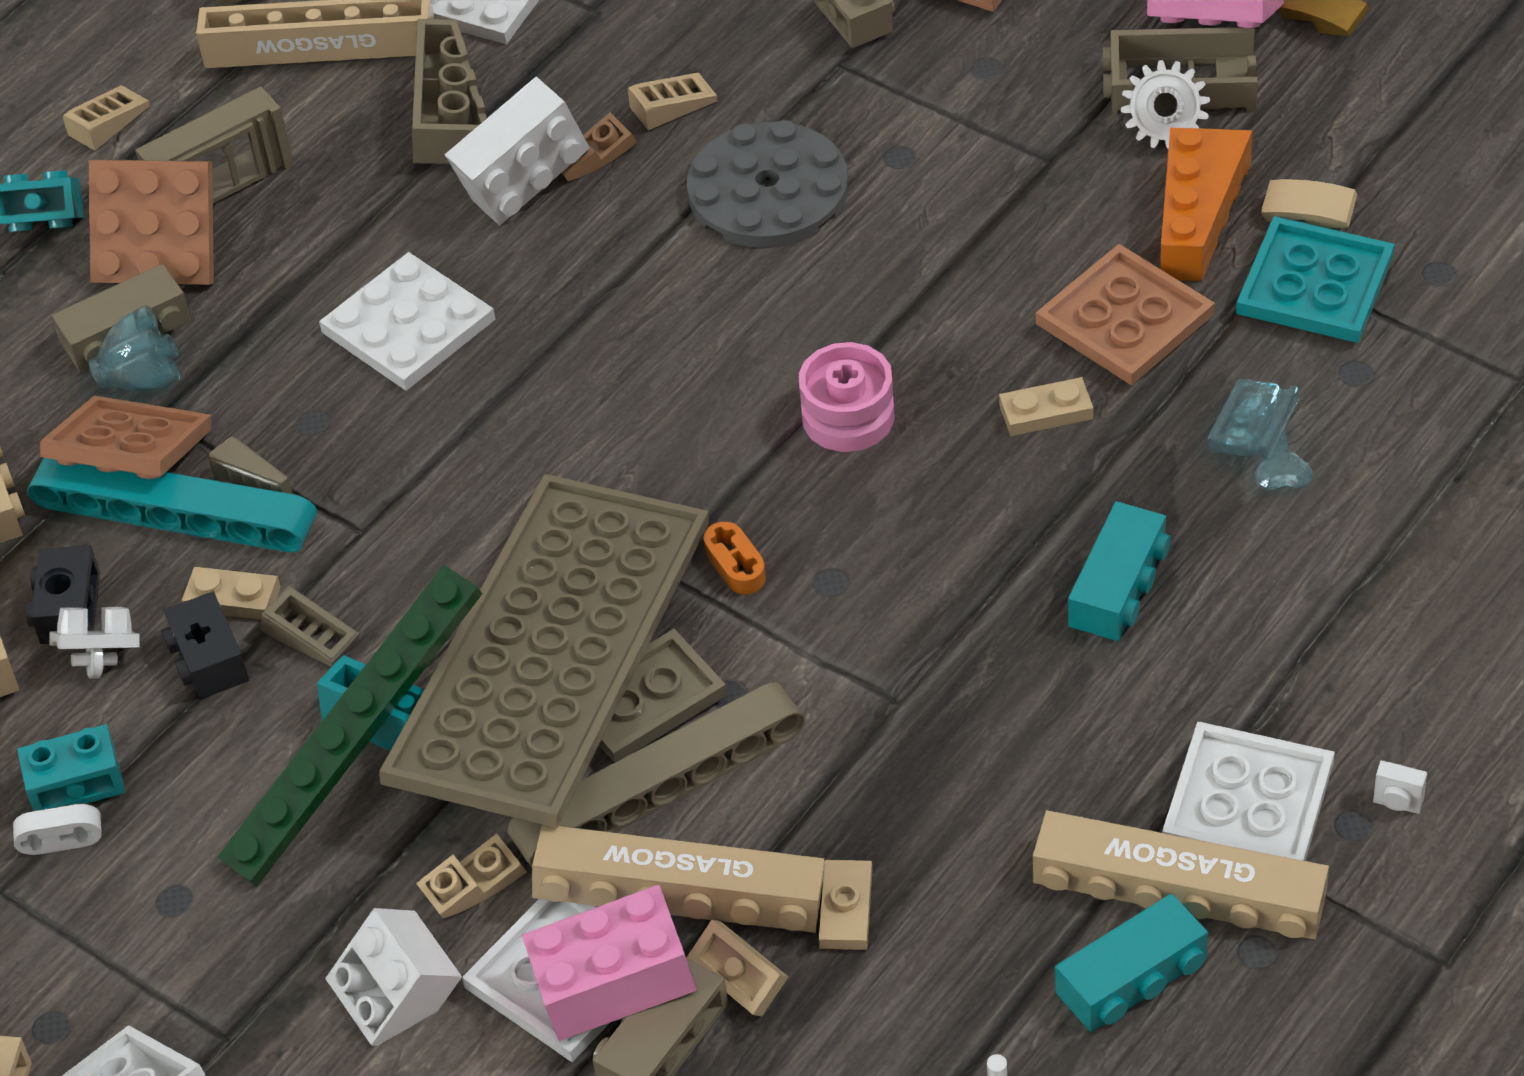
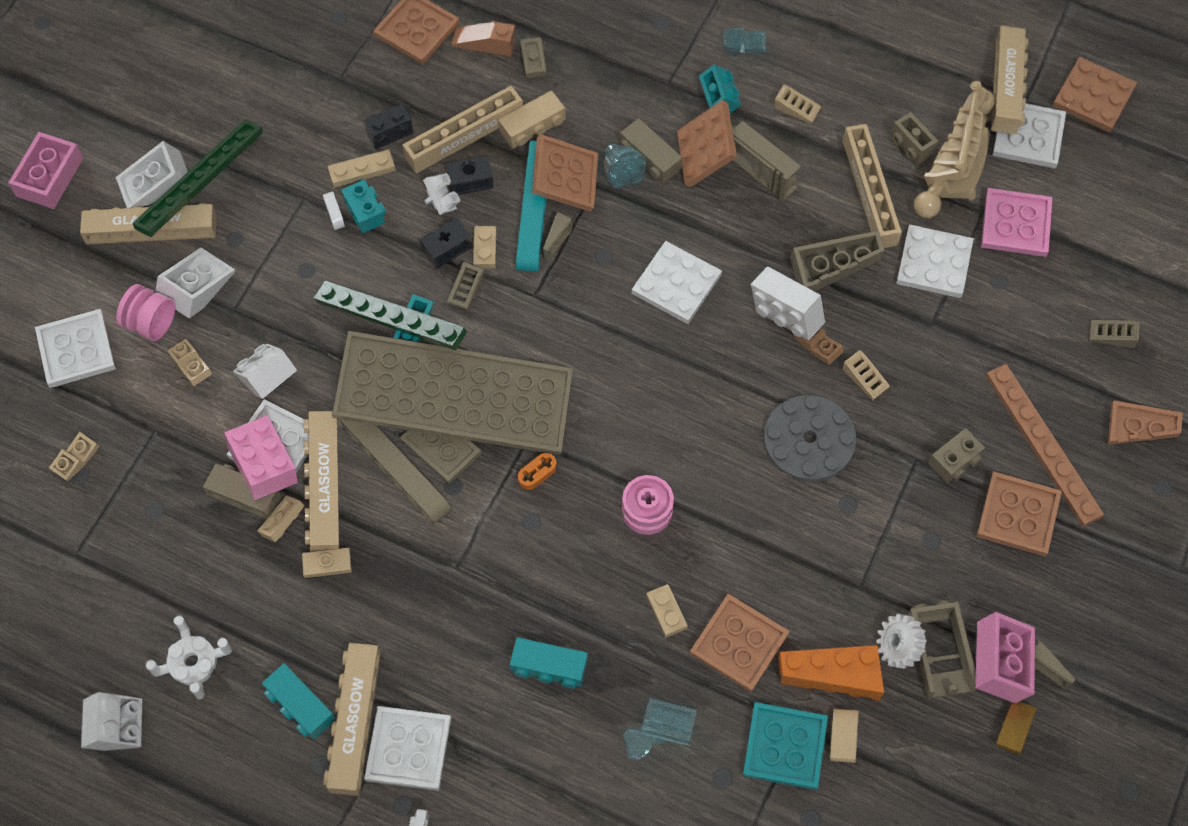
camera: 75 degrees right, 15 degrees up
tan slope [416,833,527,919] -> none

